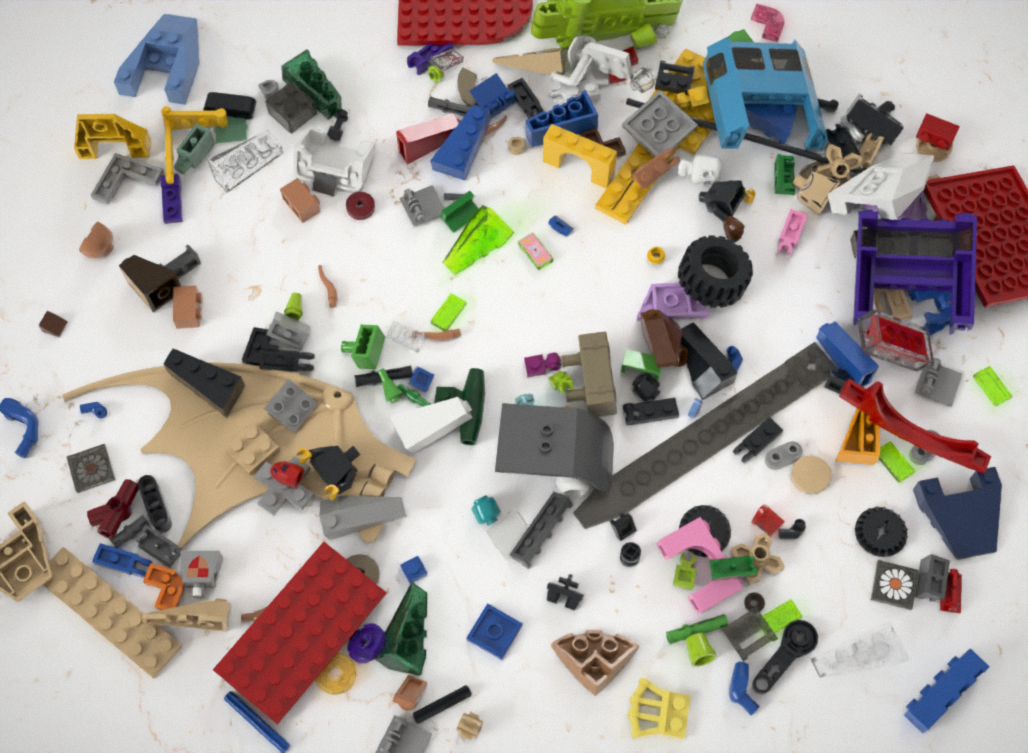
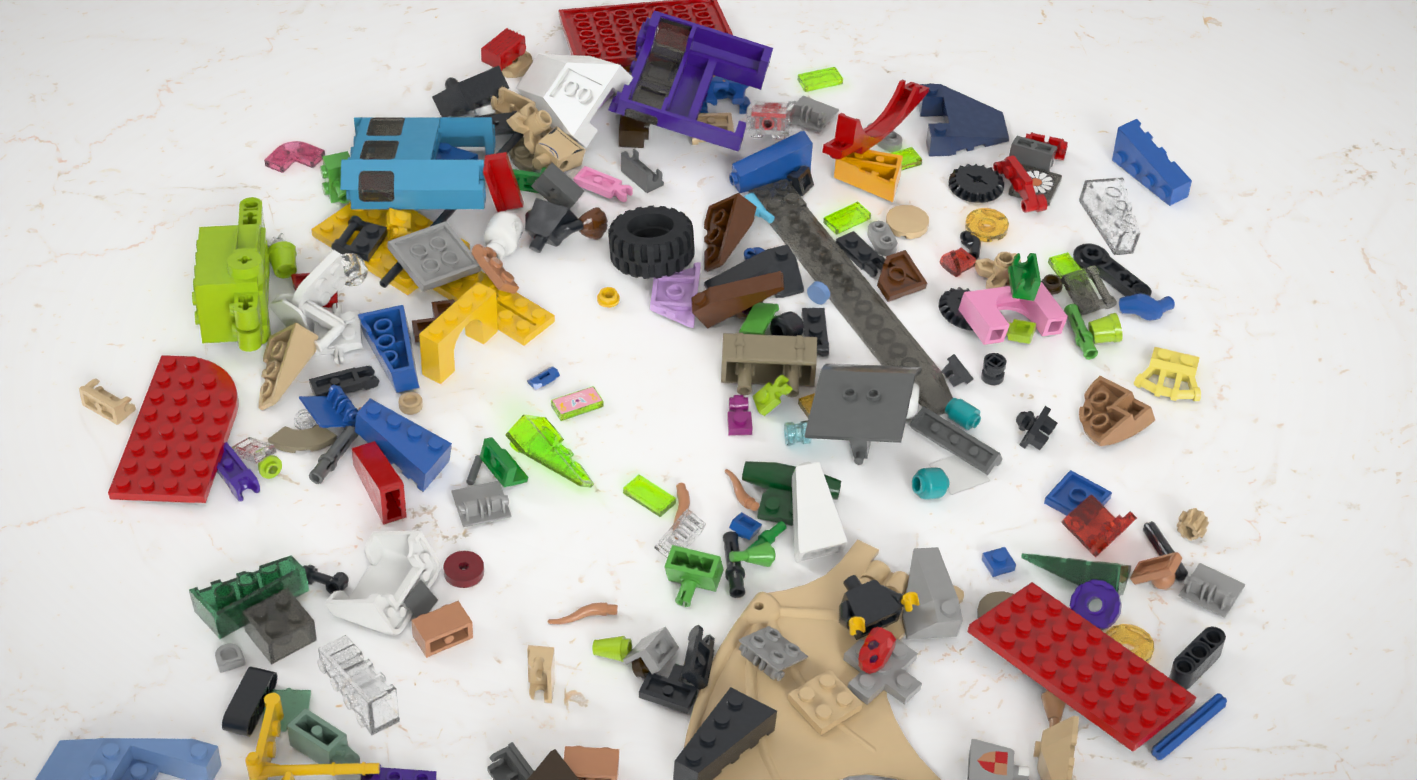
camera: 85 degrees left, 20 degrees down
none -> red panel [483,152,524,212]
none -> tan hinge [527,645,555,703]
none -> dark grey hinge [531,162,584,209]
none -> dark grey hinge [621,149,664,193]
none -> reddish brown wedge [704,193,757,272]
none -> nougat animal [724,469,759,511]
none -> medium azure cone [744,193,775,223]
none -> clear neon green tile [823,201,871,235]
none -> reddish brown plate [877,250,928,302]
none -> teal brick [945,398,981,430]
none -> clear yellow tile [965,208,1009,242]
none -> red plate [993,155,1047,213]
none -> clear red bracket [1061,495,1137,558]
none -> black beam [1169,626,1226,690]

